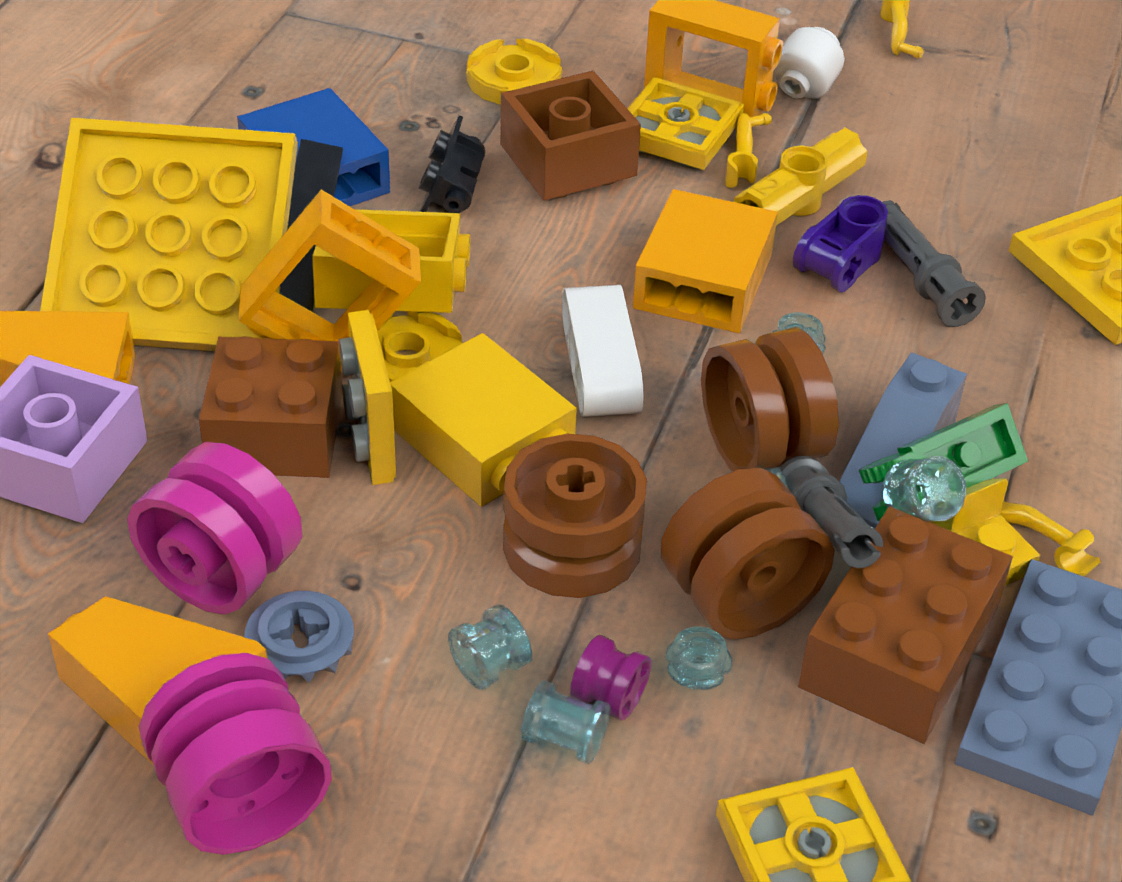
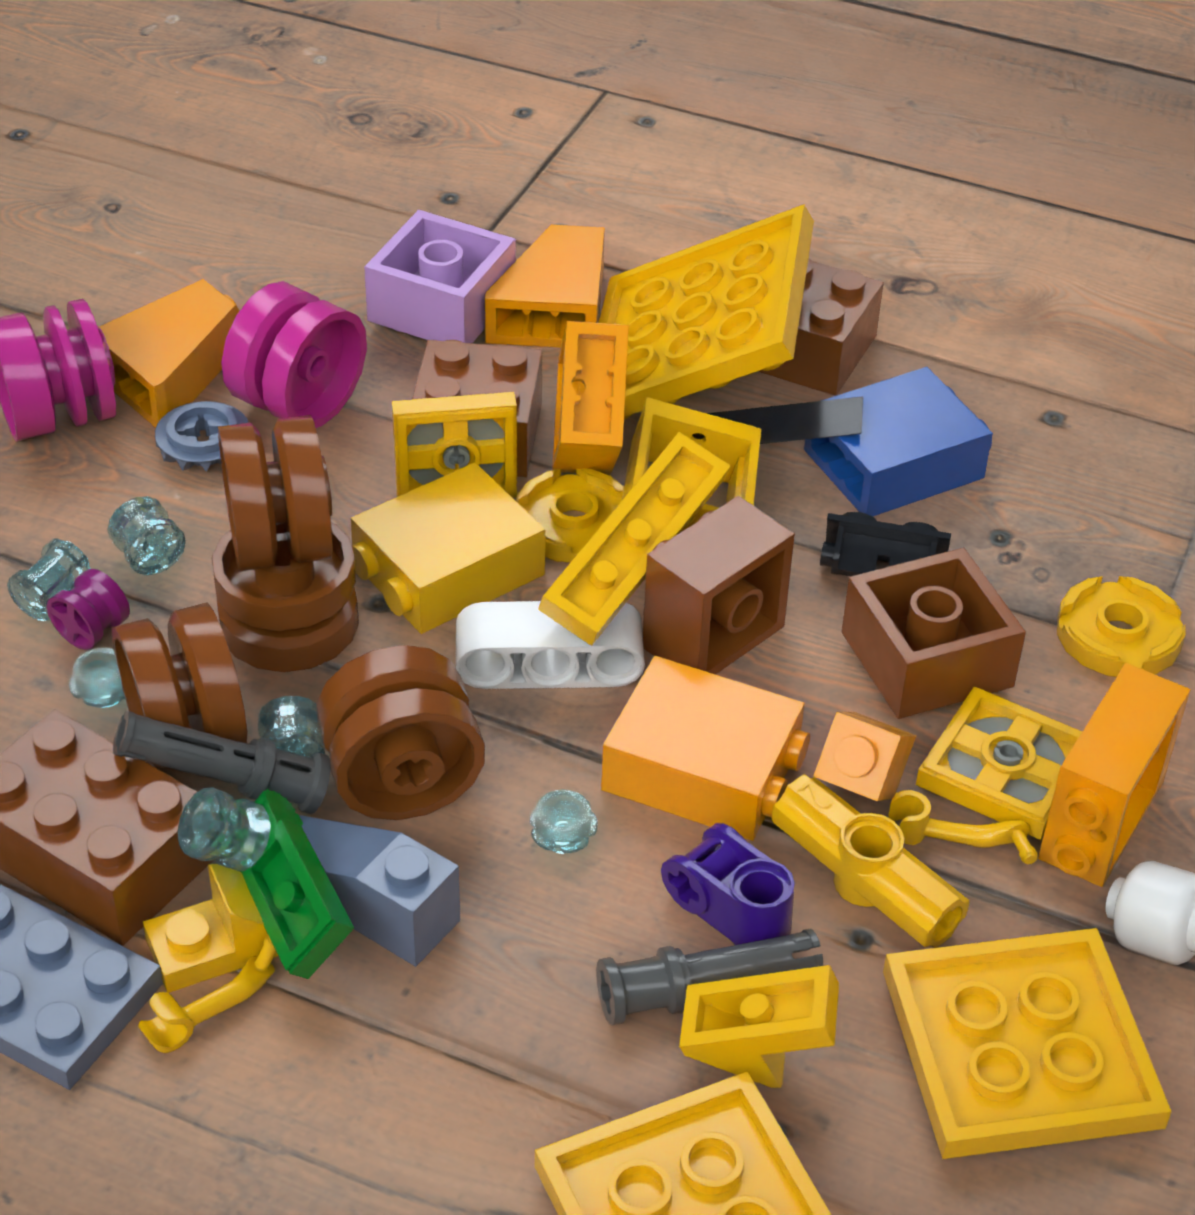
camera: 95 degrees right, 0 degrees up
none -> dark orange wheel [218,415,333,572]
none -> yellow plate [538,432,731,646]
none -> dark orange brick [643,496,795,675]
none -> yellow slope [679,965,839,1088]
none -> light orange brick [813,712,917,801]
none -> yellow plate [883,928,1172,1159]

